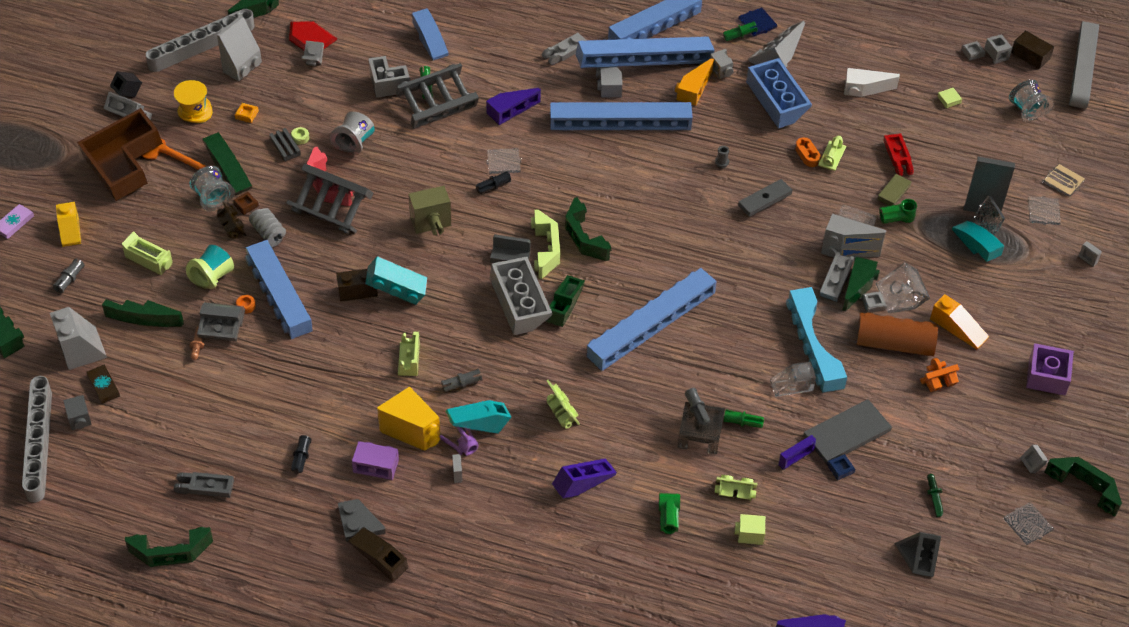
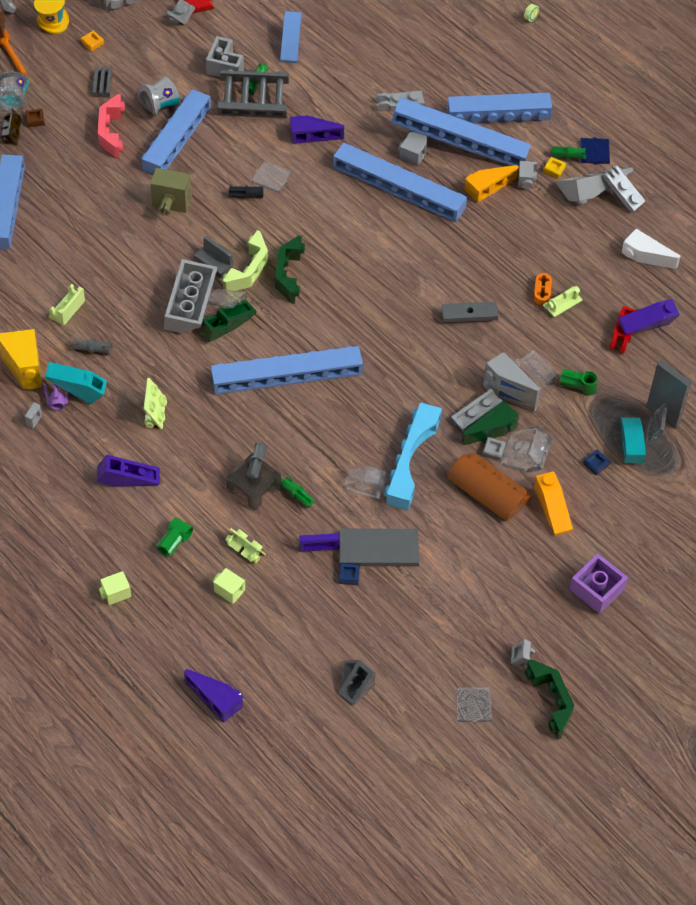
camera: 30 degrees right, 5 degrees up
dark green slope [202,132,252,195] -> none
light grey piece [249,208,286,247] -> none
dark grey fence [287,163,374,234] -> none
yellowish green tile [291,127,309,145] -> none
dark brown brick [336,268,378,302] -> none
brick [365,257,427,305] -> none
dark grey pin [715,146,729,168] -> none
medium blue slope [746,58,812,128] -> none
olive tile [877,174,912,206] -> none
orange hips [920,358,960,392] -> none
dark green piece [927,474,943,517] -> none
none -> yellowish green brick [99,571,131,605]
none -> medium blue brick [141,89,211,174]
none -> clear piece [207,288,246,308]
none -> yellow tile [543,157,566,179]
none -> dark blue tile [583,449,611,475]
none -> hinge [603,165,645,213]
none -> dark purple slope [618,299,680,335]

